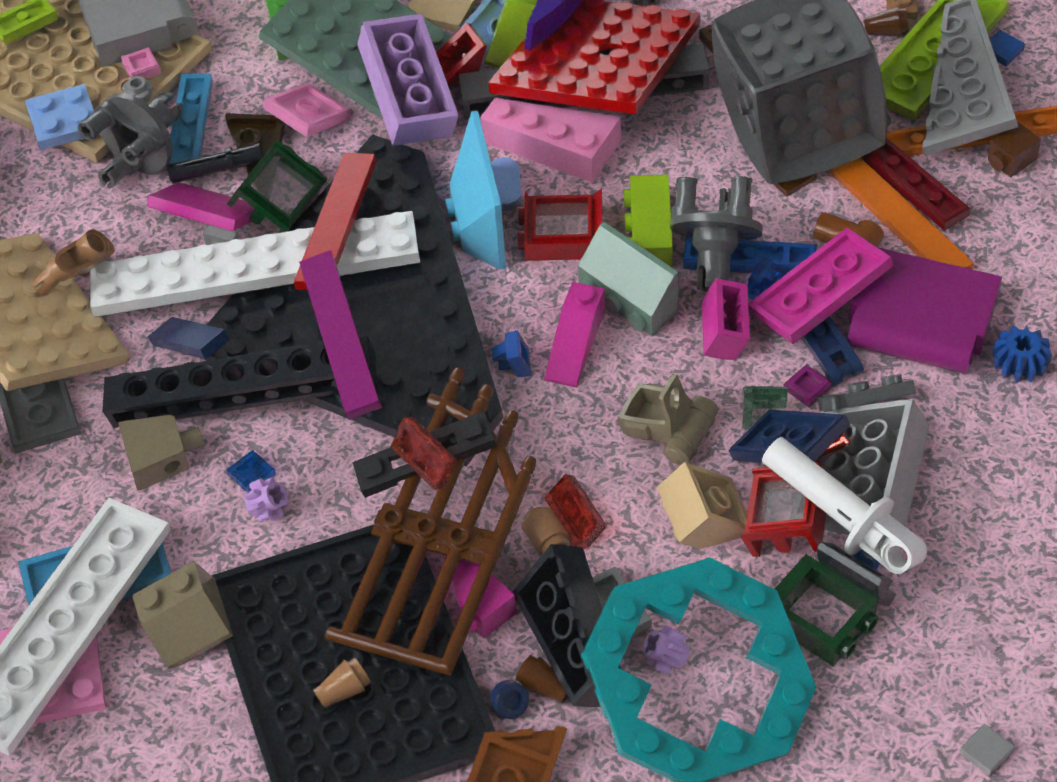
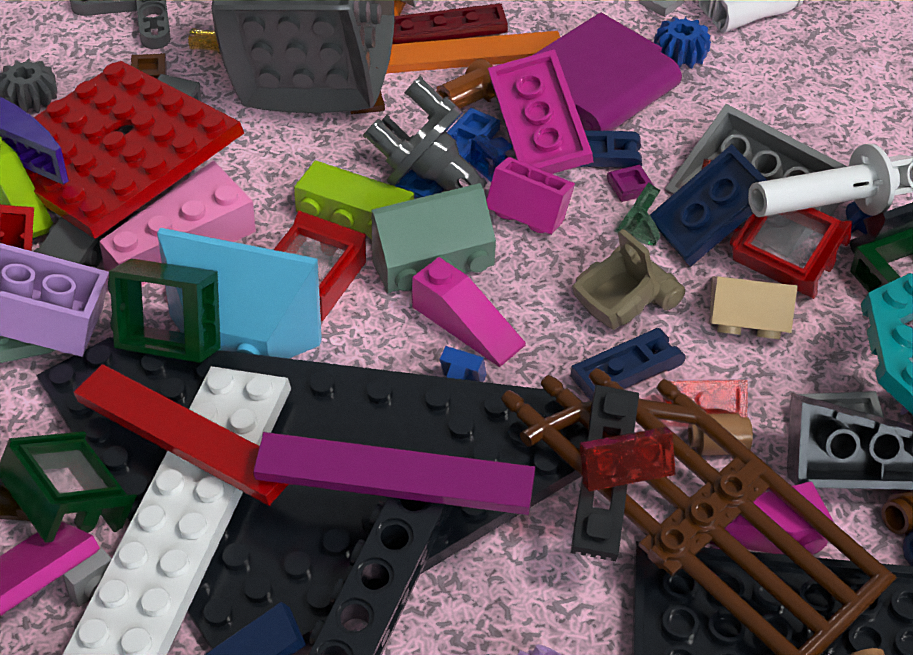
camera: 70 degrees left, 5 degrees down
dark grey plate [817,374,916,412] -> none
none -> dark green window [108,258,221,363]
none -> dark blue plate [570,328,686,401]

